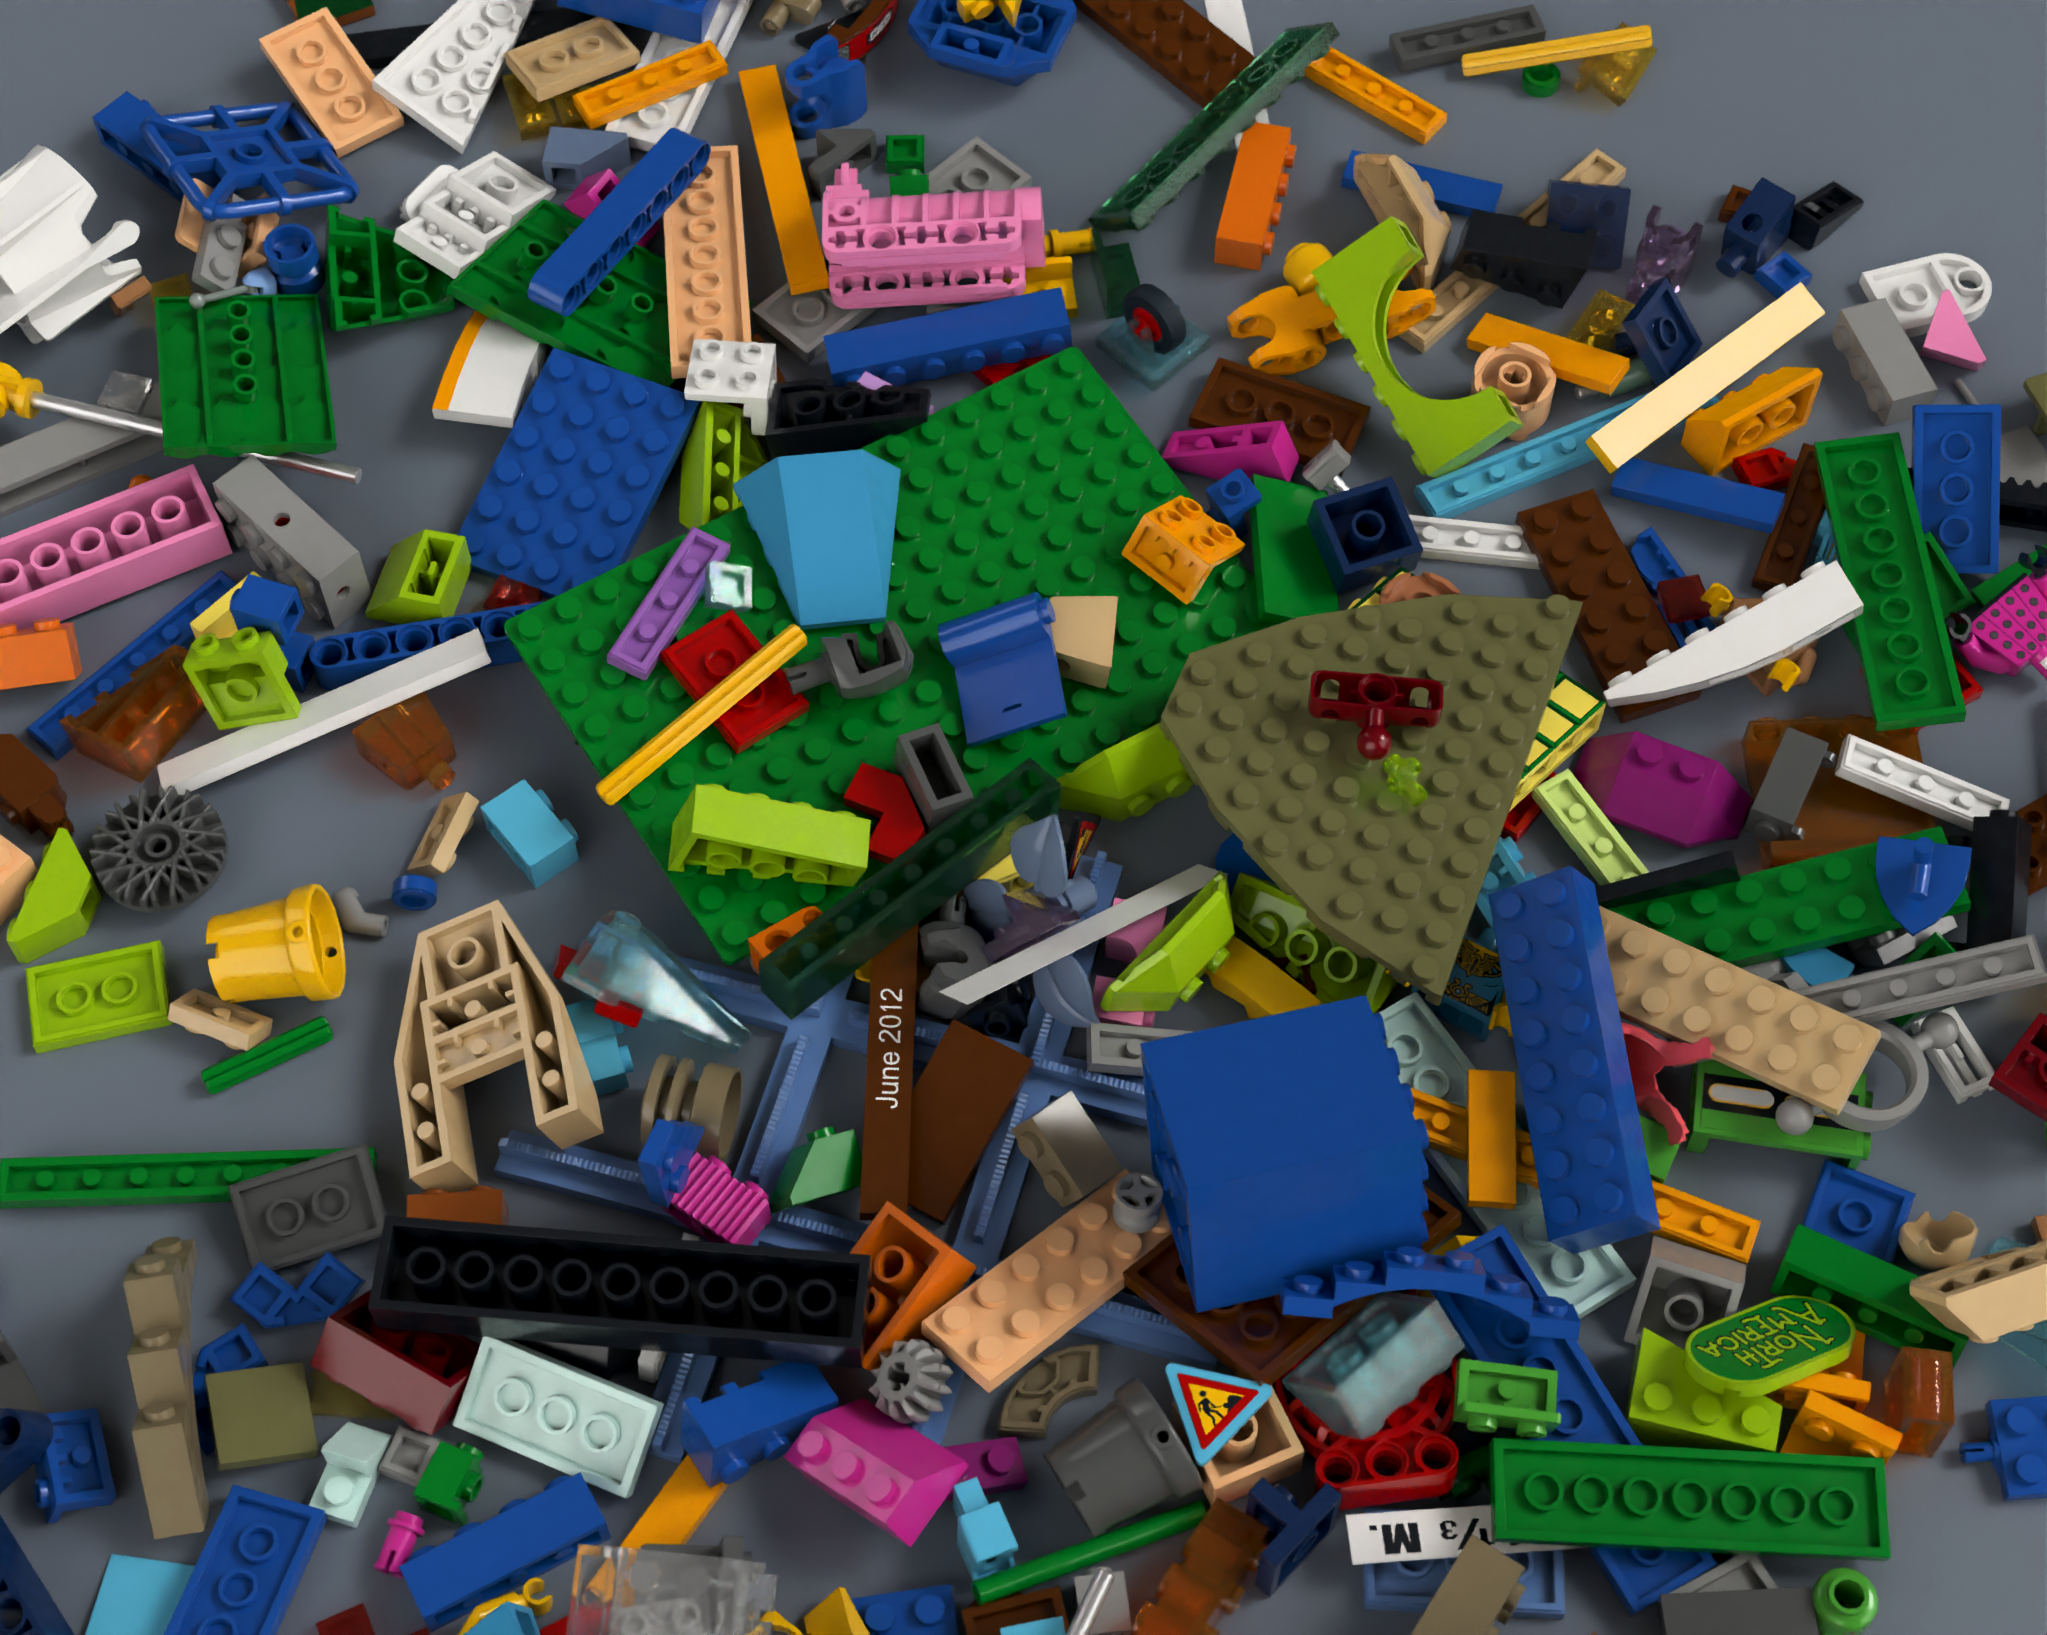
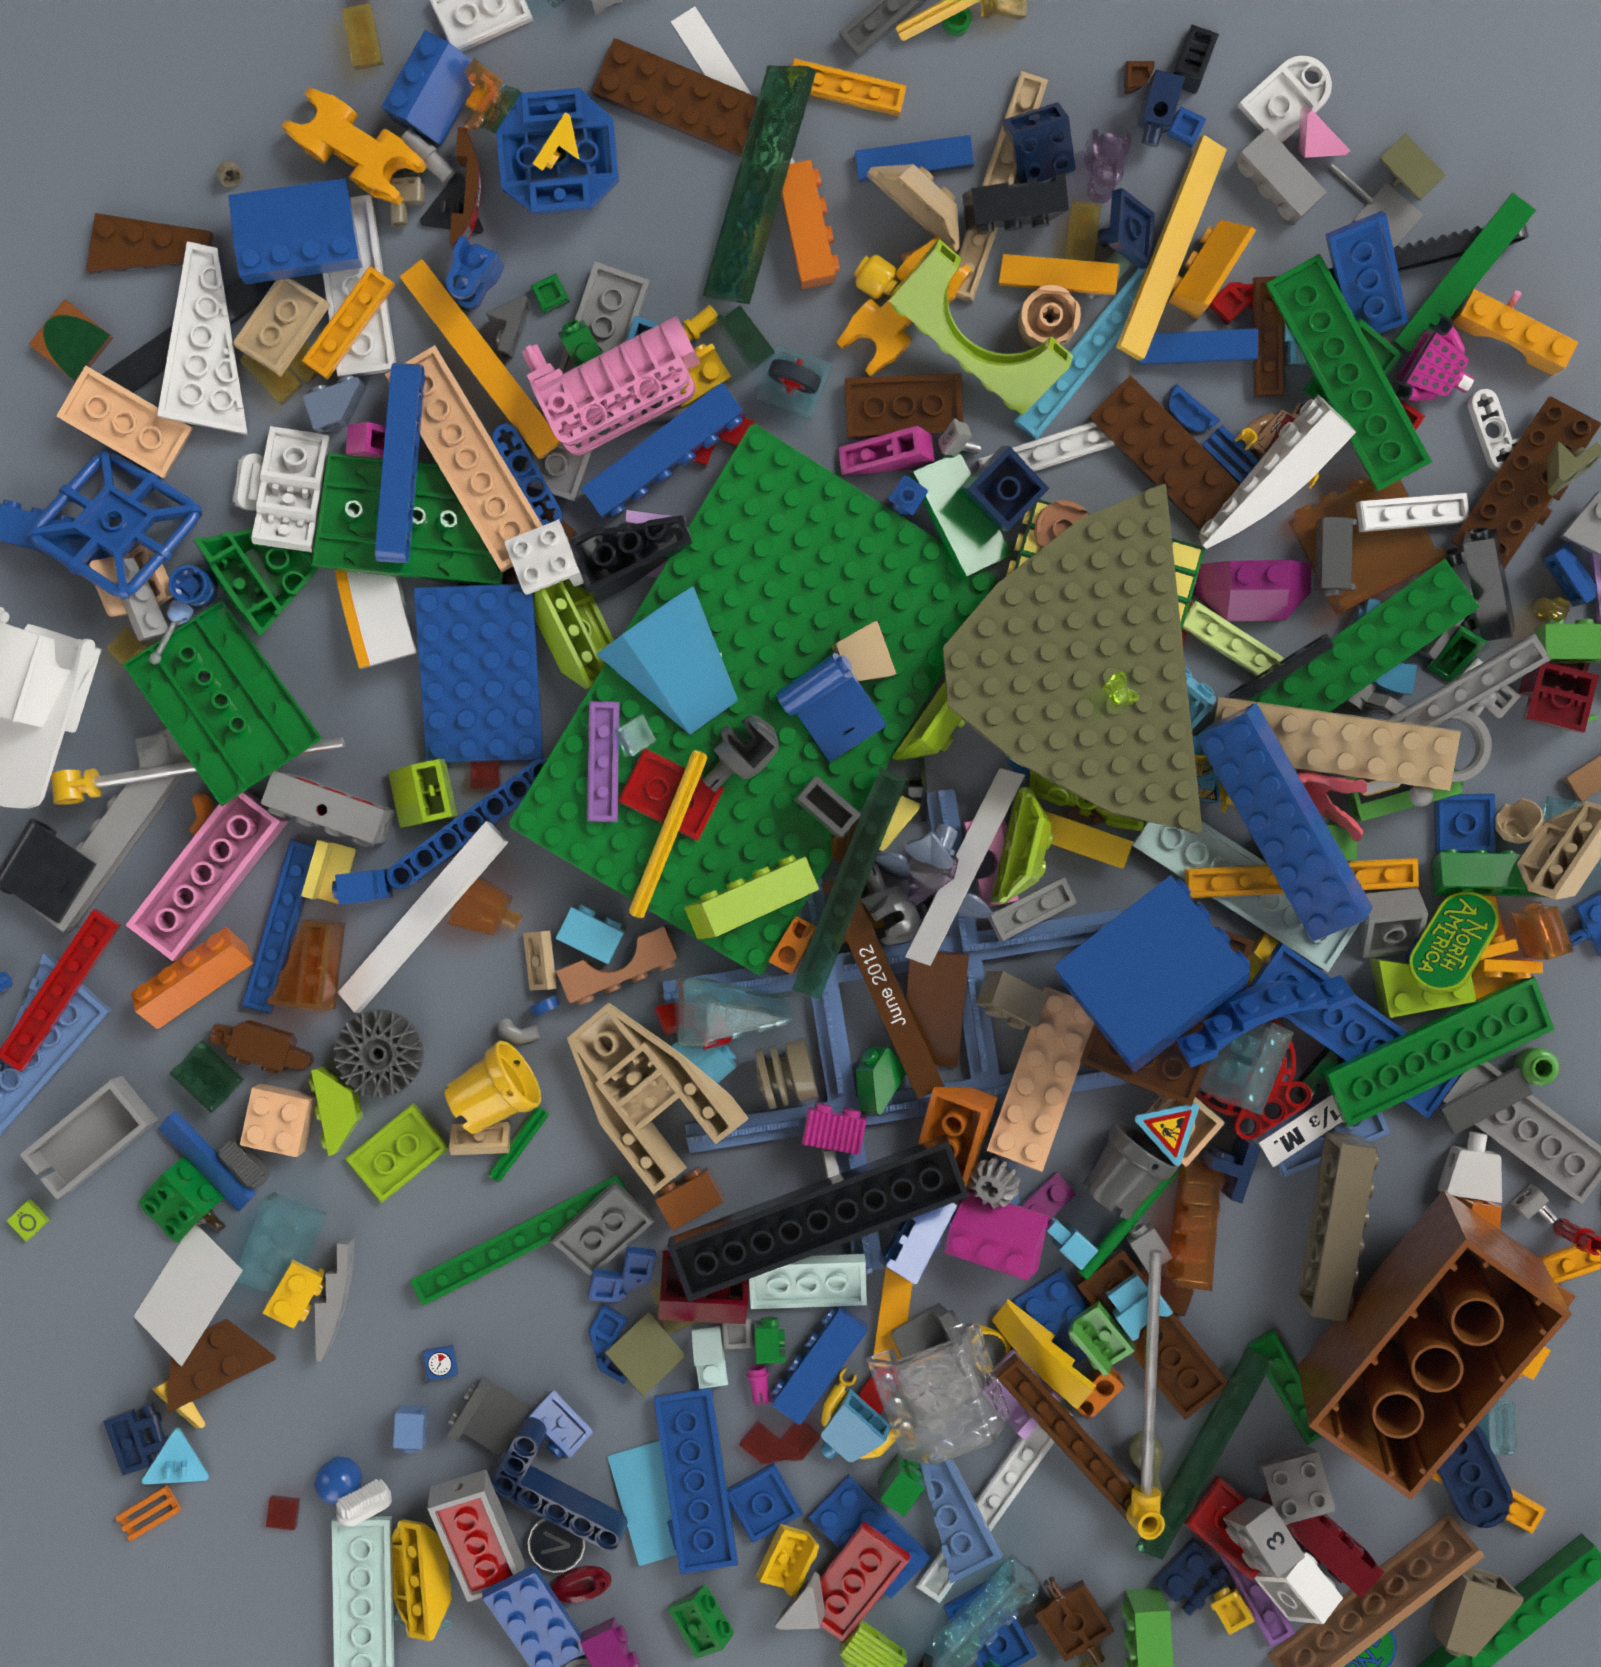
camera: 25 degrees left, 30 degrees up
medium nougat tile [109,275,152,317] -> none
dark tan arch [123,1236,210,1540] -> none
lime plate [182,627,302,730] -> none
blue wing [638,1119,705,1208] -> none
red tile [843,762,925,871] -> none
dark tan tile [998,1344,1100,1439] -> none
light grey wheel [1113,1172,1163,1233] -> none
light orange bracket [1121,496,1245,604] -> none
dark red piece [1308,670,1443,761] -> none
bright green bracket [1453,1358,1561,1439] -> none
light orange tile [1466,1069,1517,1209] -> none
clear red tile [1656,574,1711,624] -> none
blue shield [1876,836,1972,936] -> none
none -> blue beam [493,424,563,526]
none -> nougat arch [556,925,679,1005]

